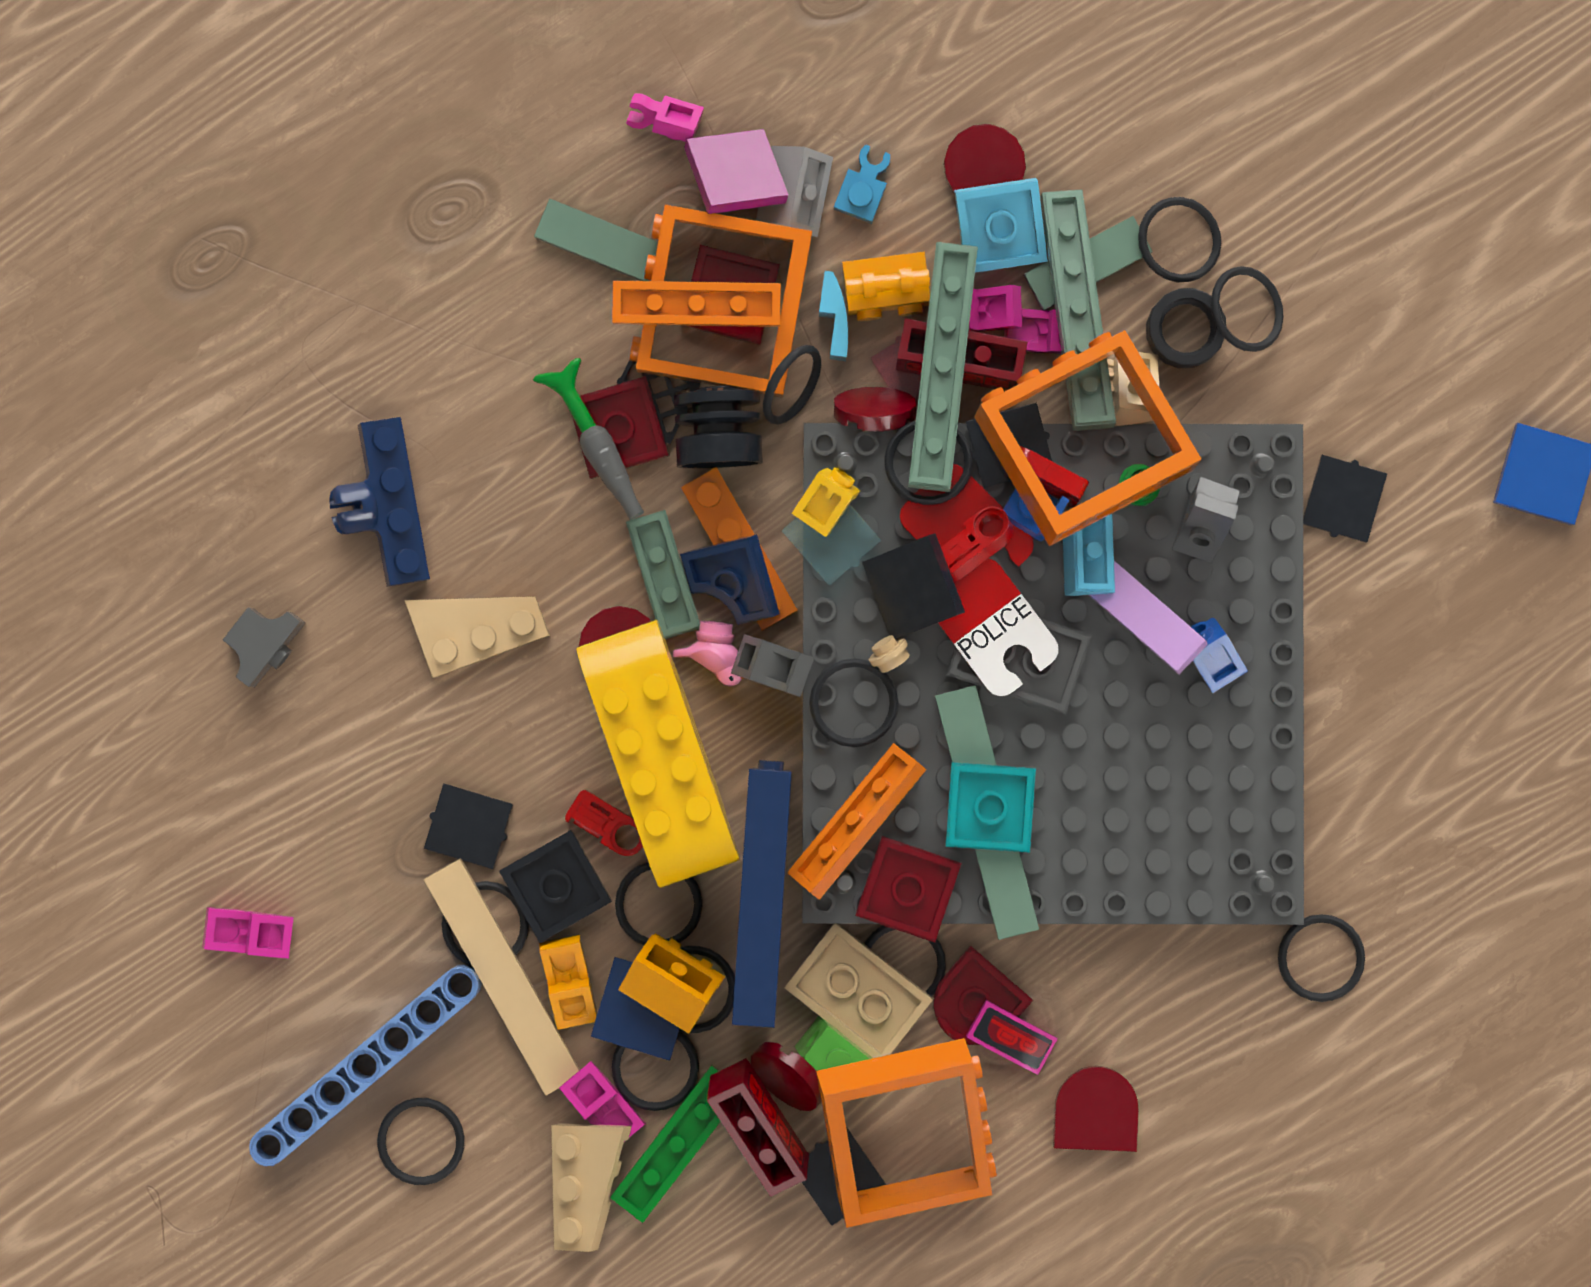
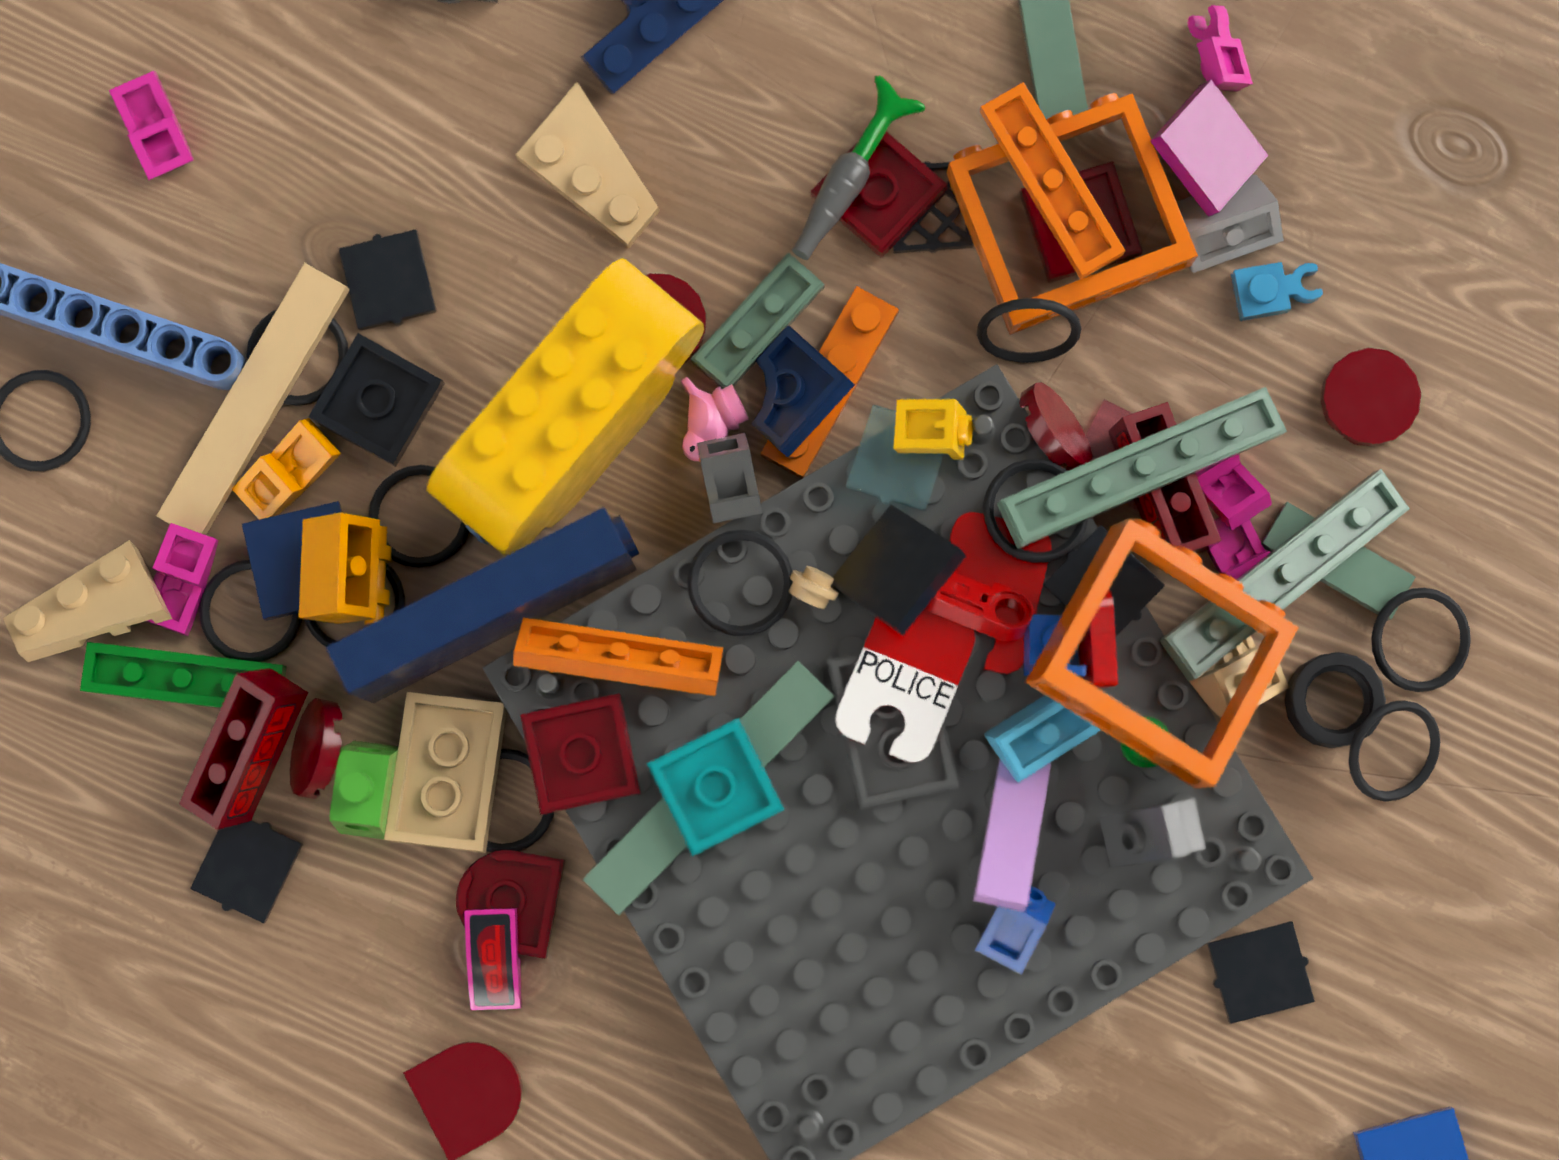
camera: 60 degrees right, 5 degrees down
red piece [565,790,643,856] -> none
black wheel [674,386,763,469] -> none
orange window [816,1038,997,1228] -> none
medium azure slope [819,271,848,361] -> none
light orange brick [842,251,930,321] -> none
medium azure plate [954,178,1048,273] -> none

